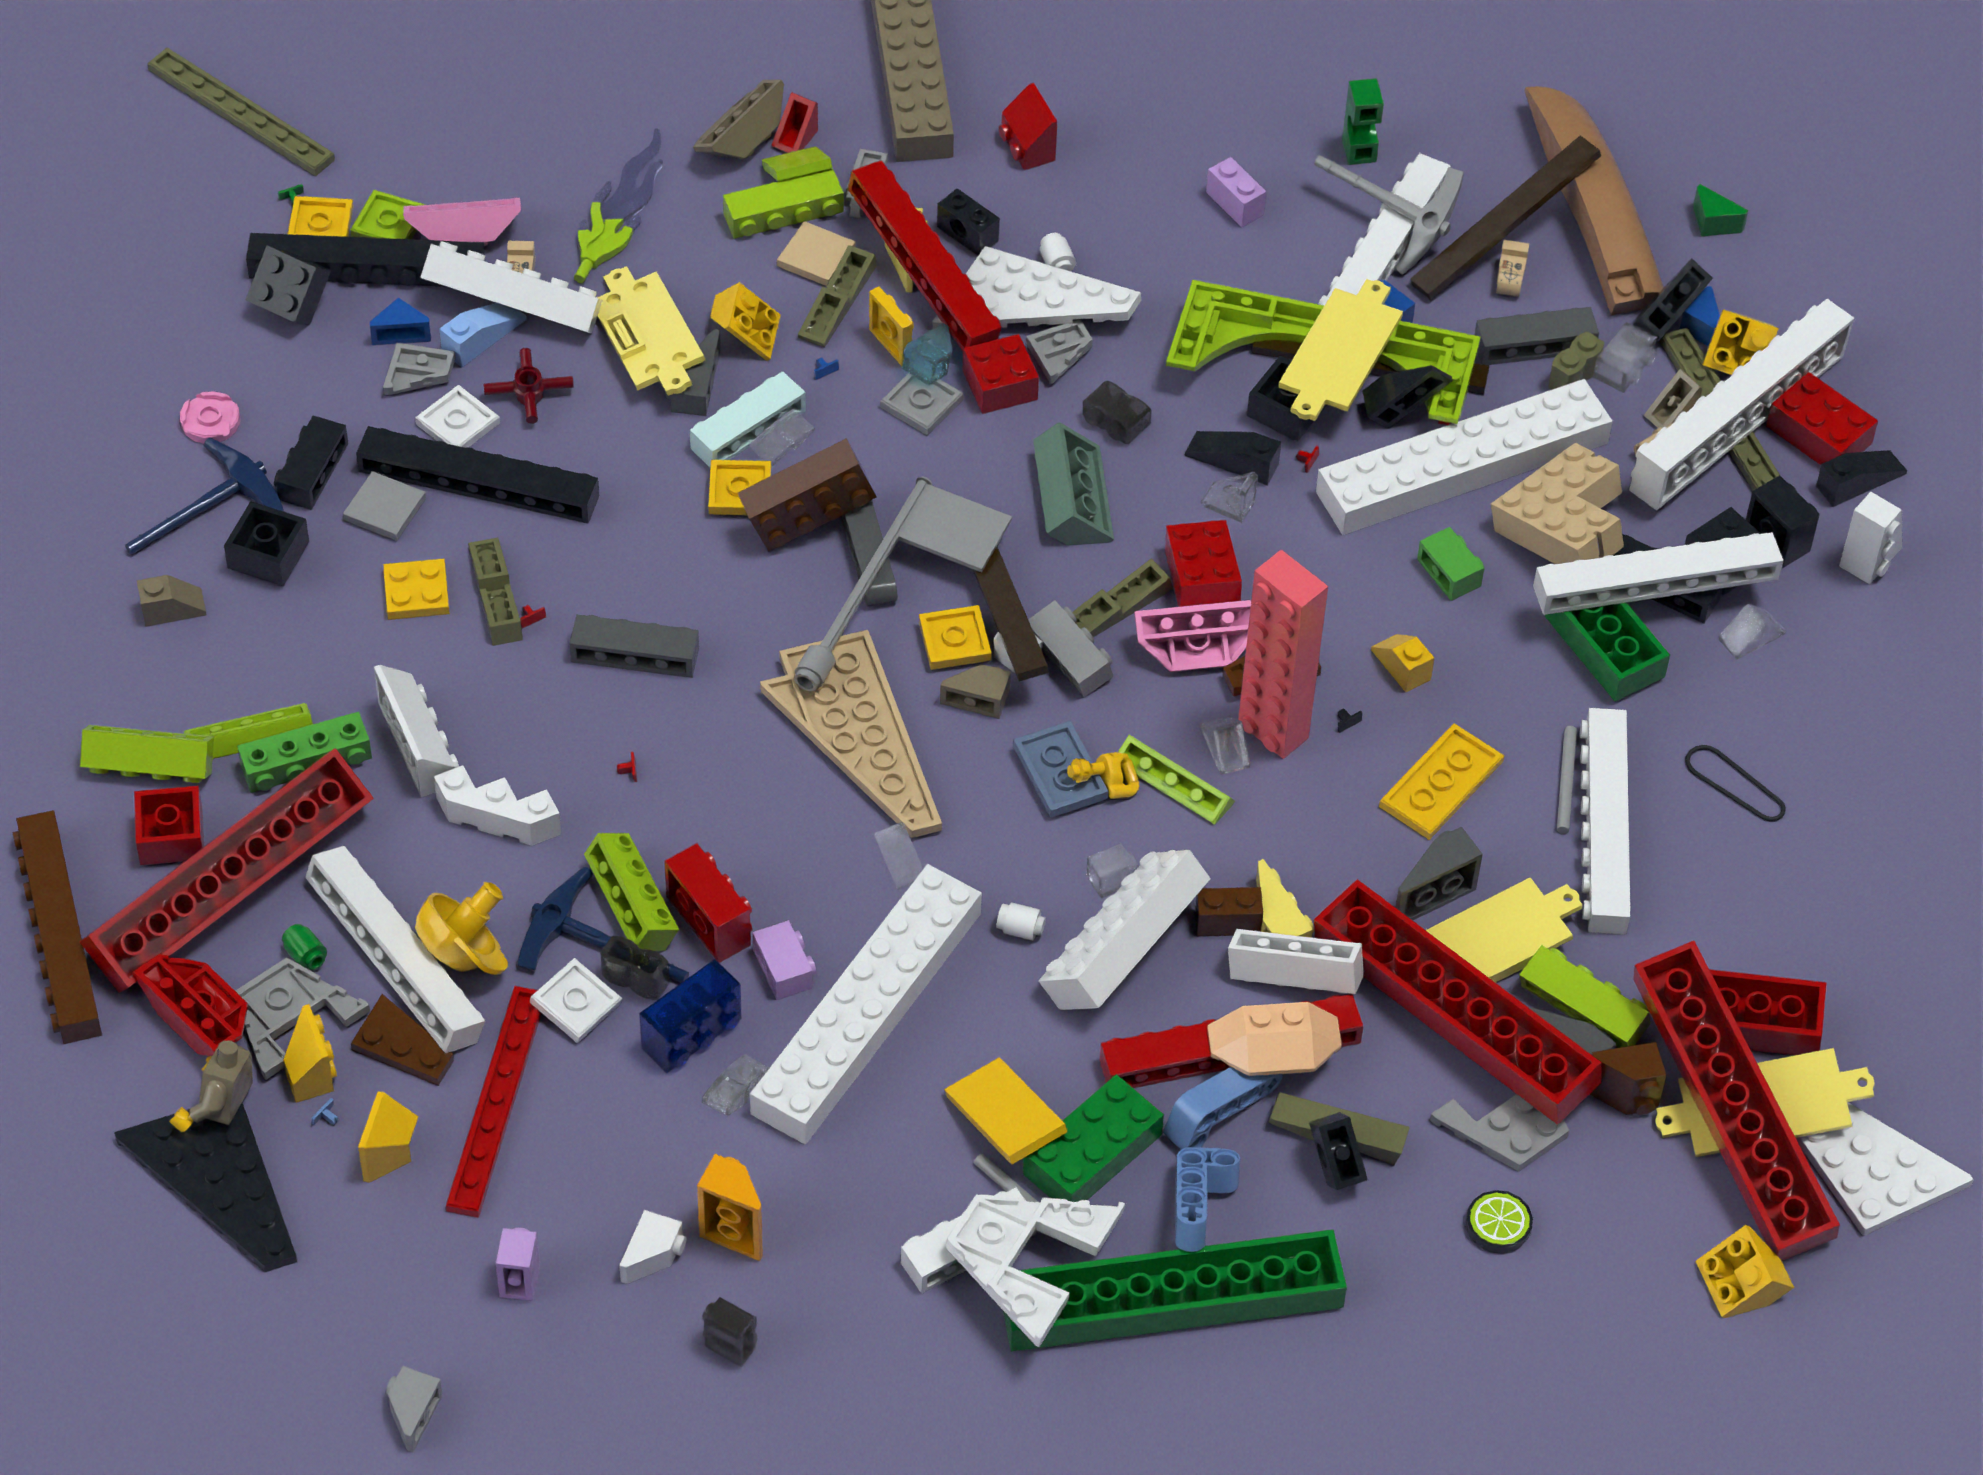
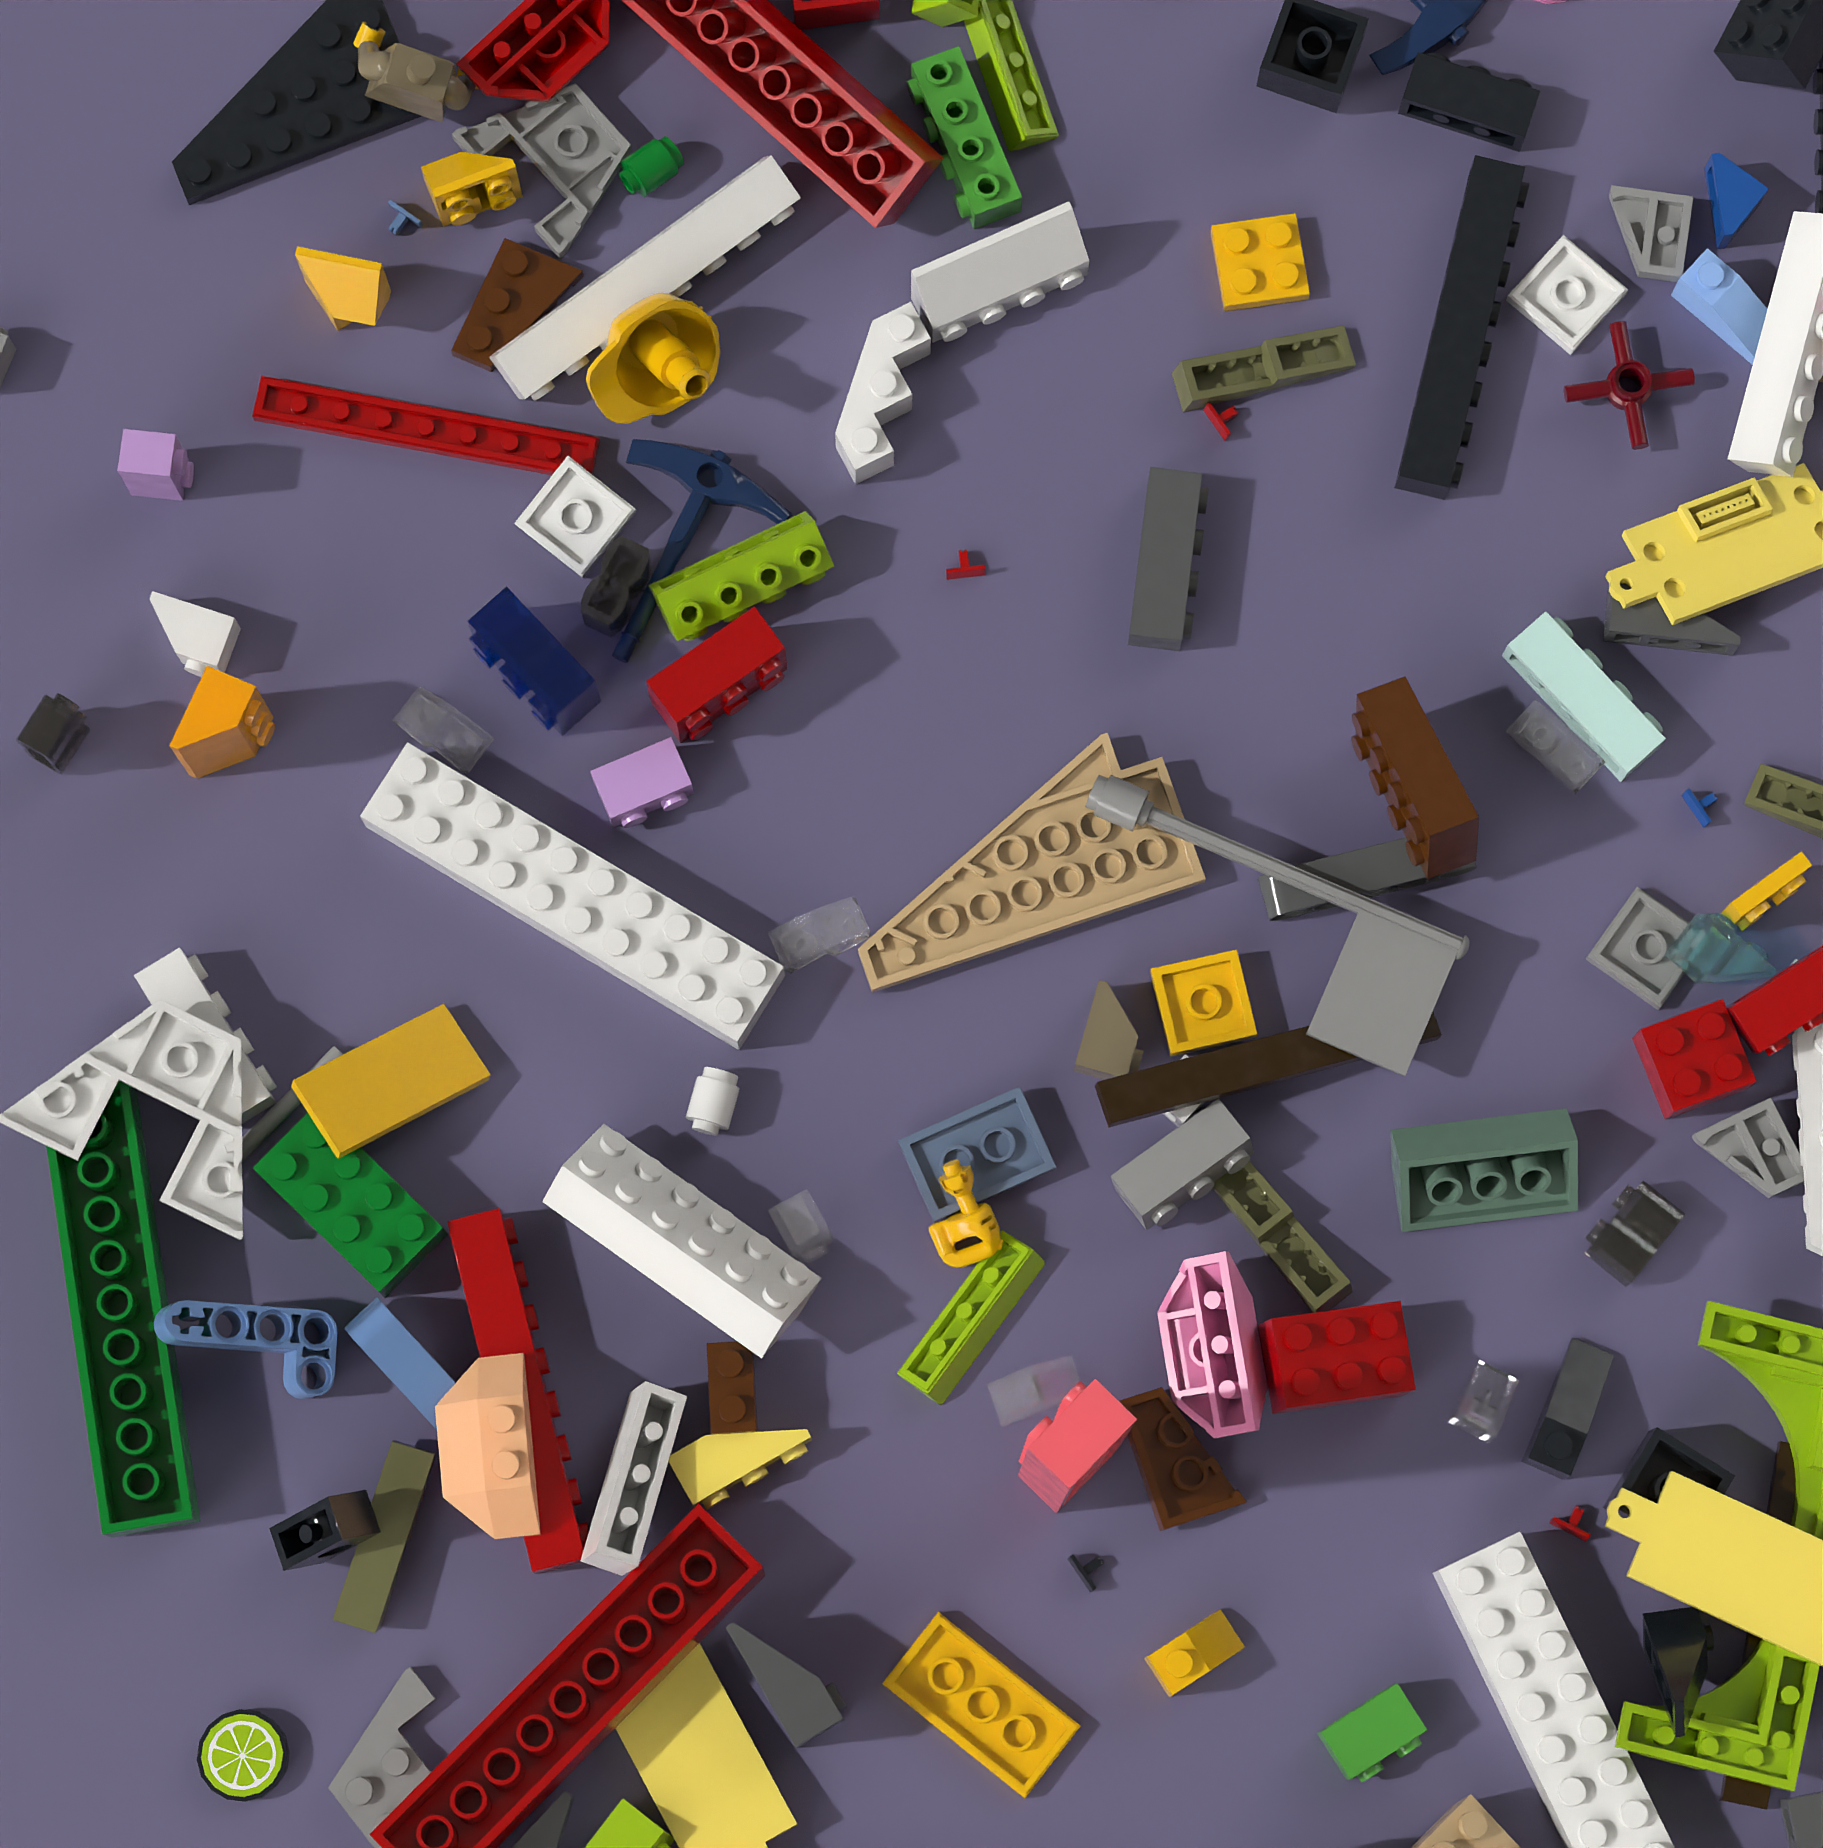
camera: 90 degrees right, 25 degrees up
light grey tile [343,471,426,541] -> none
yellow plate [708,460,771,515] -> none
yellow slope [710,282,781,361] -> none

